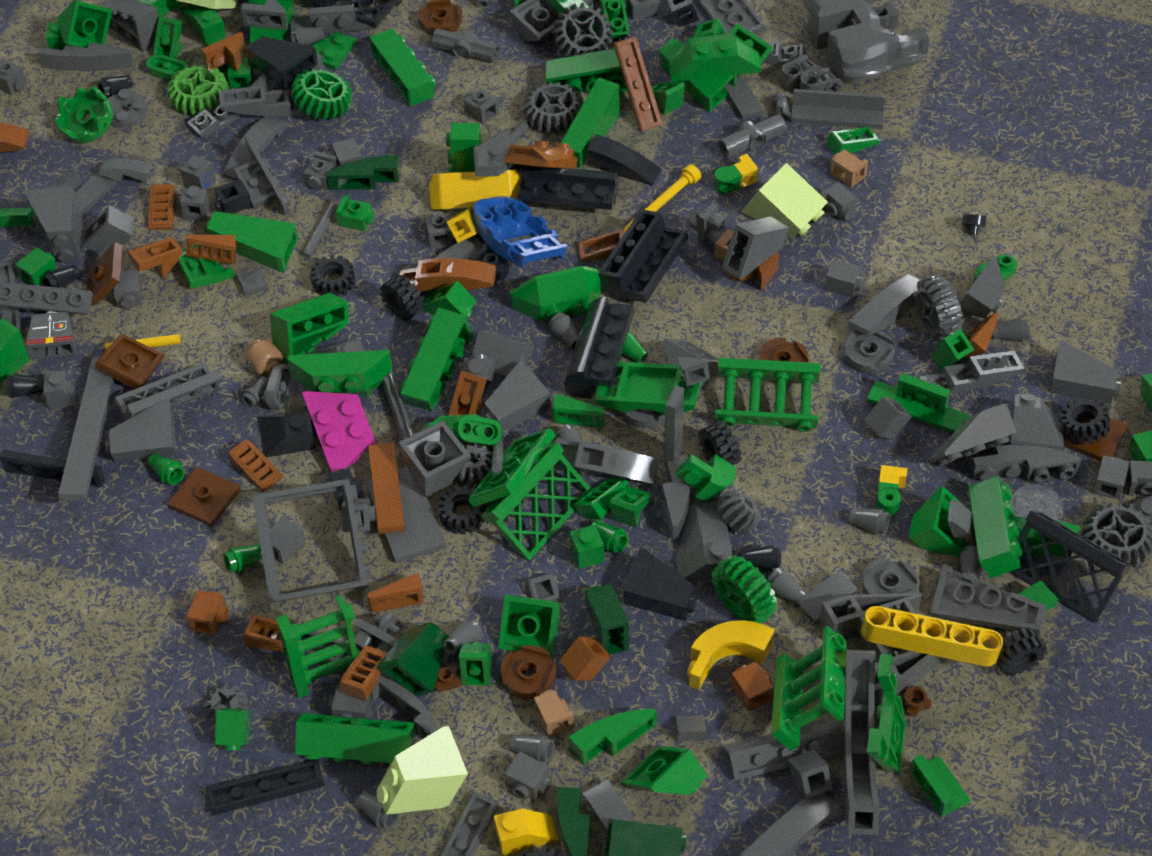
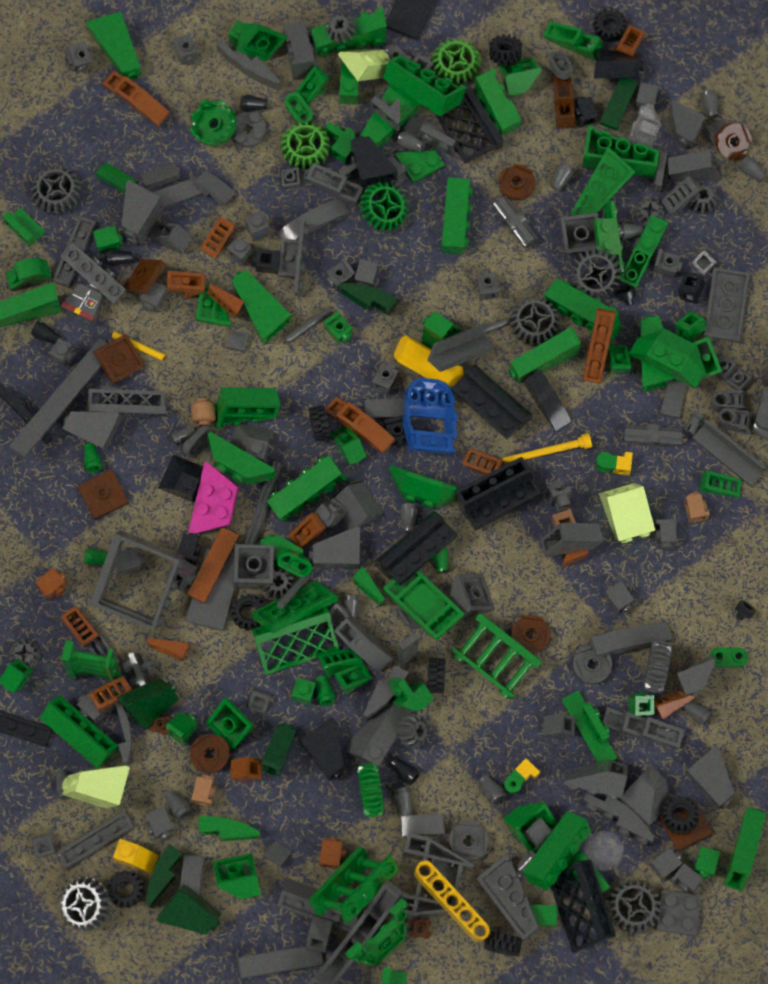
camera: 30 degrees right, 20 degrees up
dark orange slope [201,32,246,71] -> none
dark orange slope [228,439,283,492] -> none
black tyre [310,255,355,297] -> none
dark grey cone [443,620,482,655] -> none
yellow leg [447,207,478,243] -> none
dark orange slope [504,140,577,168] -> none
dark grey slope [677,357,710,387] -> none
yellow arch [687,621,775,690] -> none

